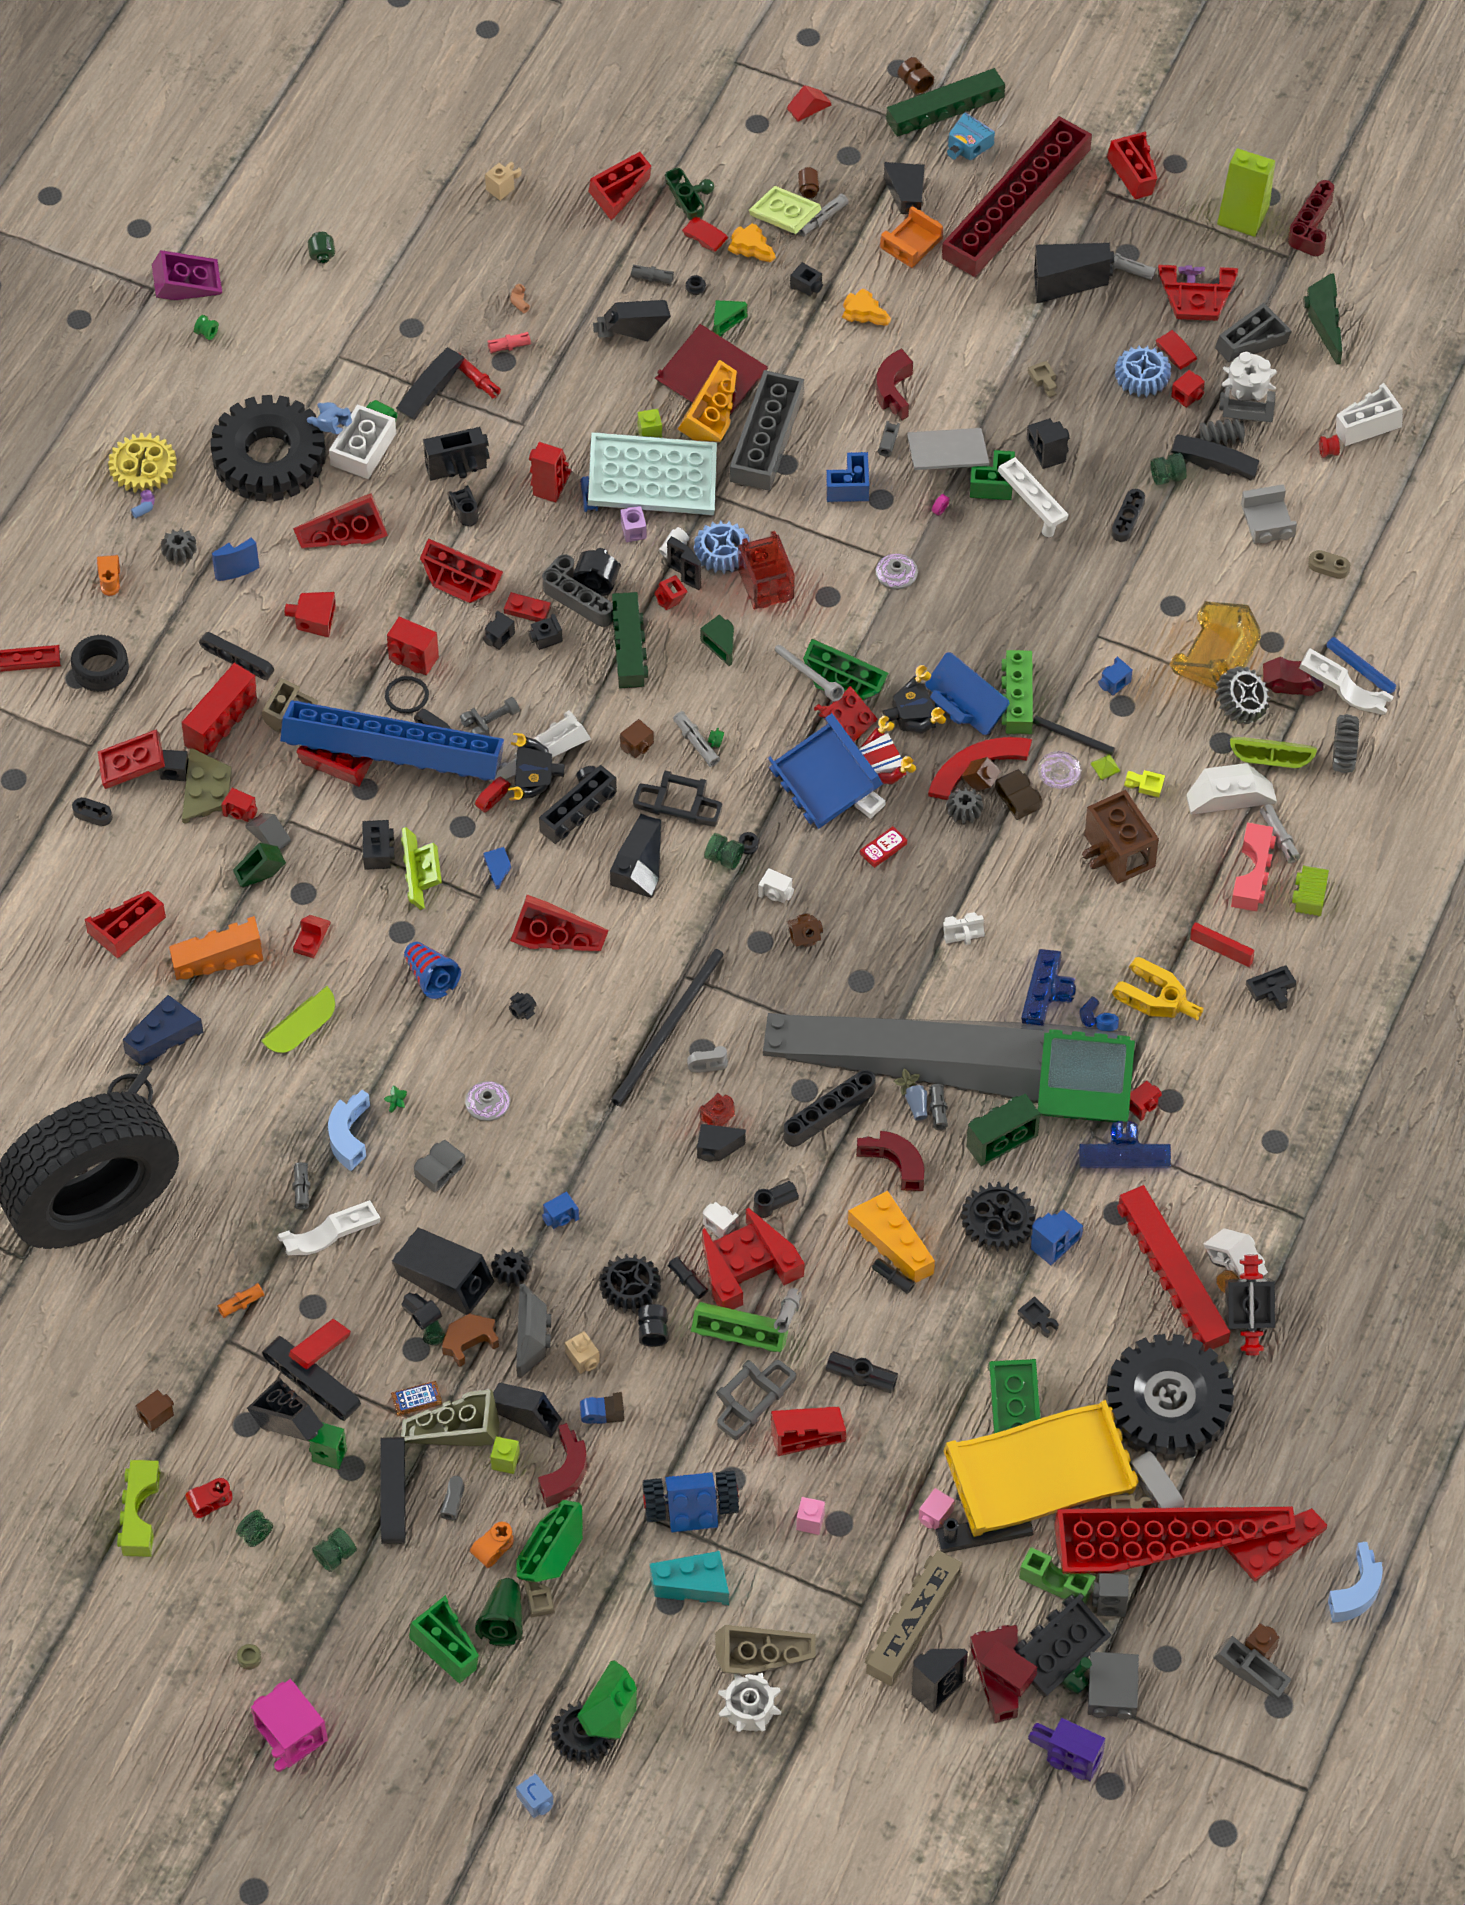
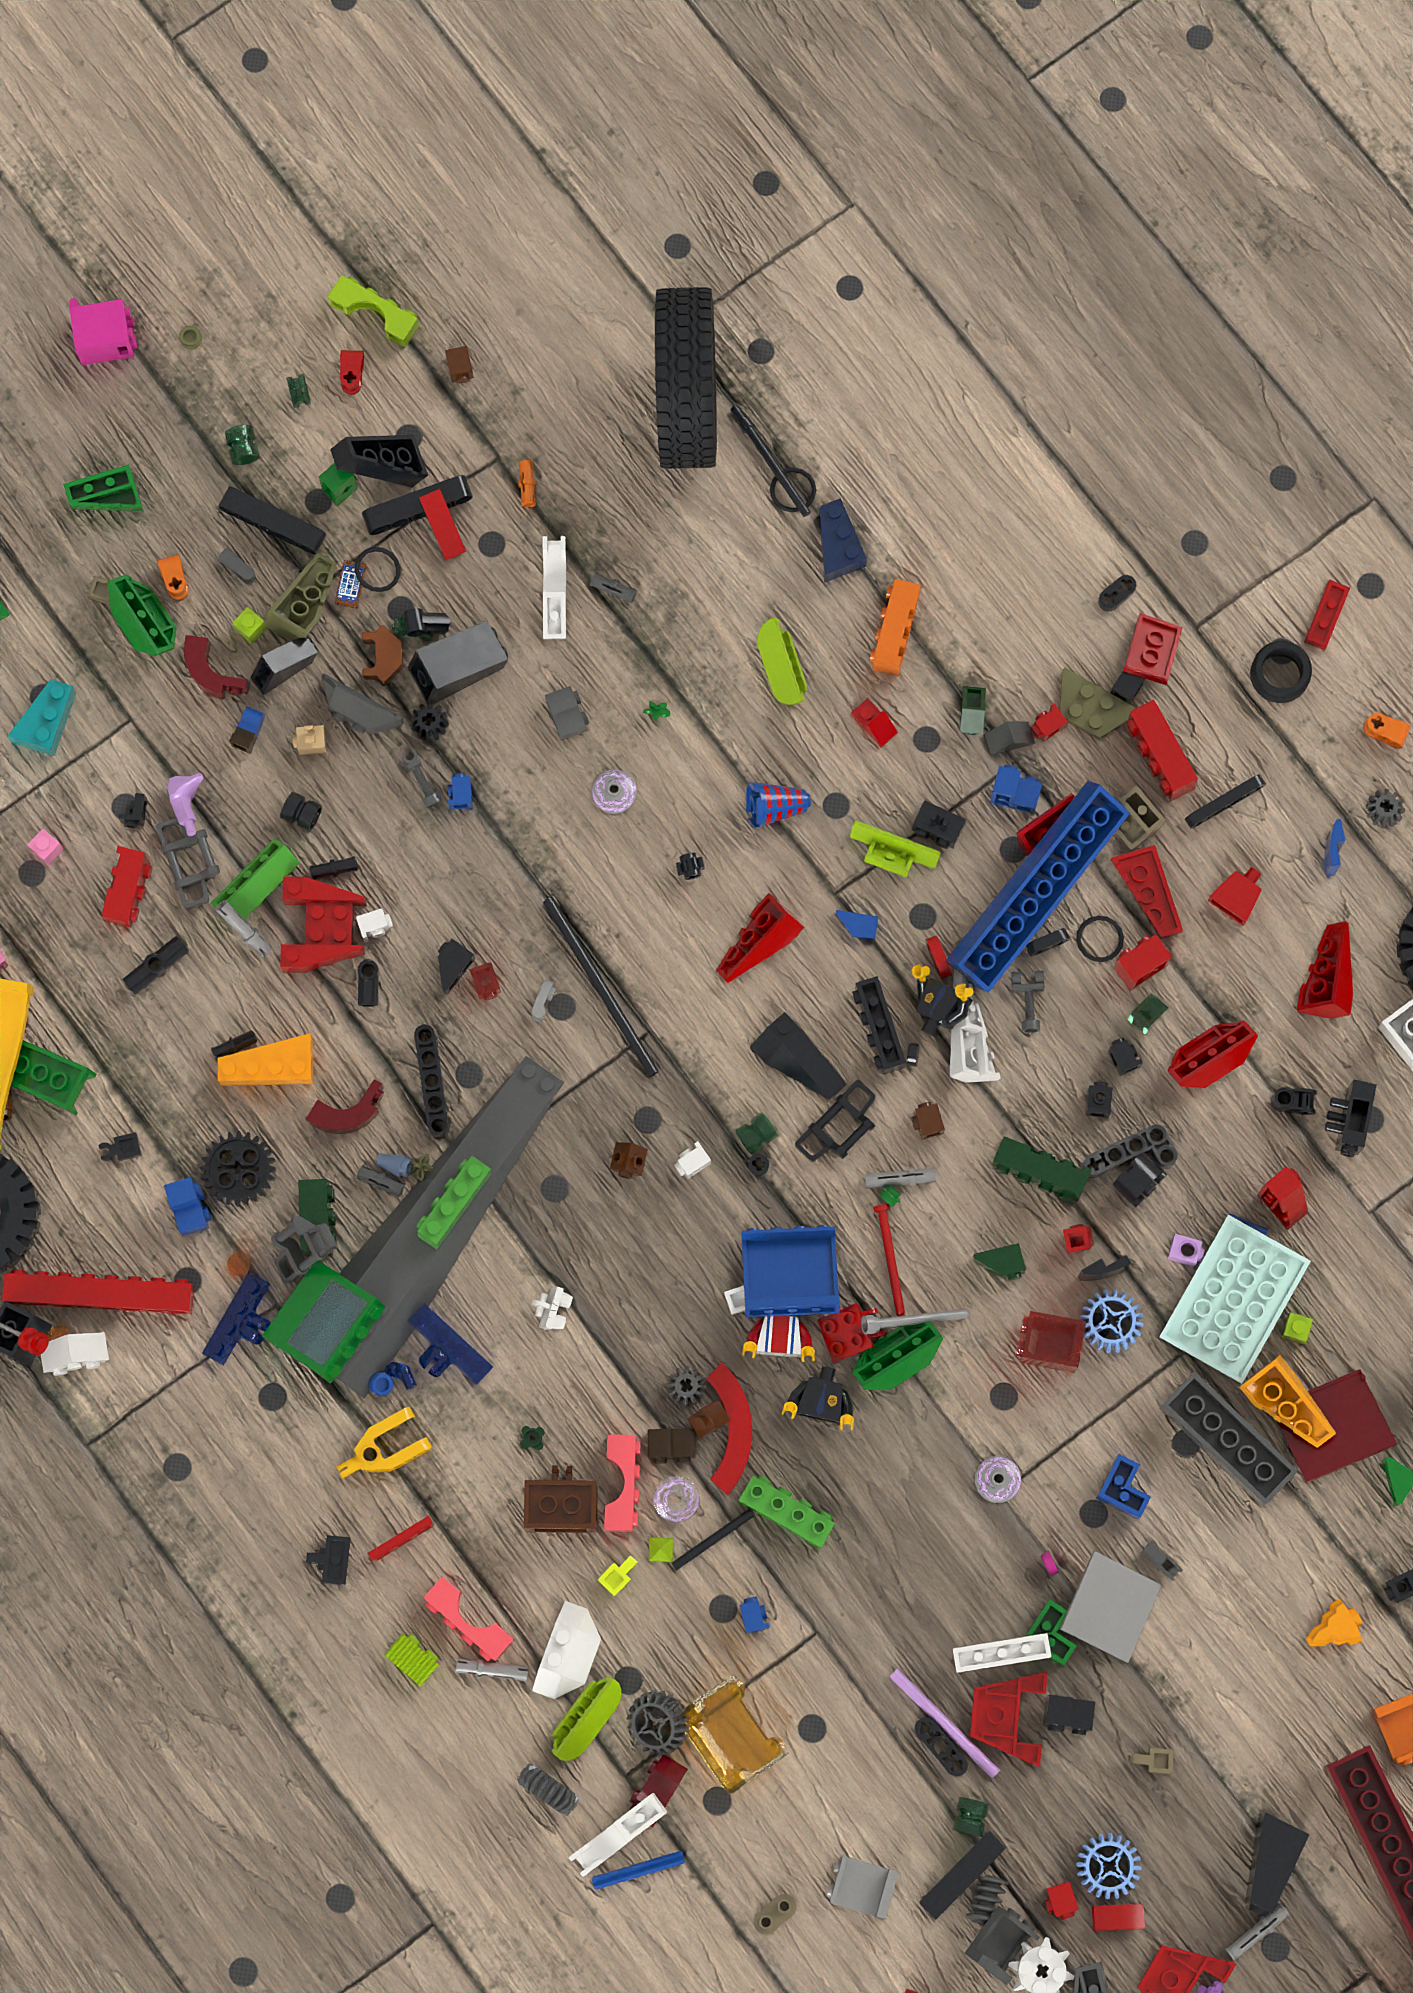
camera: 120 degrees right, 20 degrees up
red wedge [85,891,166,959] -> none
light blue arch [328,1090,370,1171] -> none
dark green cone [475,1578,523,1647] -> none
red plate [504,592,551,622] -> none
black gear [599,1253,661,1314] -> none
blue brick [643,1470,739,1533] -> none
white cone [659,527,689,558] -> none
tile [860,826,908,868] -> none
dark red arch [876,348,913,420] -> none
blue bracket [925,652,1009,735] -> none
red brick [1129,1080,1162,1121] -> none
none -> black bracket [118,793,148,828]
none -> lavender animal [167,773,204,836]
none -> clear orange tile [227,1252,251,1276]
none -> dark grey bar [271,1216,336,1283]
none -> black piece [355,547,401,592]
none -> dark grey bar [402,748,442,809]
none -> bright green brick [416,1156,491,1249]
none -> dark green plate [520,1426,545,1450]
none -> coral arch [604,1434,641,1532]
none -> red bar [873,1204,905,1317]
none -> lavender piece [889,1668,1000,1778]
none -> red wing [970,1672,1048,1767]
none -> blue brick [990,765,1042,814]
none -> red wing [1111,845,1183,939]
none -> clear green slope [1128,993,1169,1035]

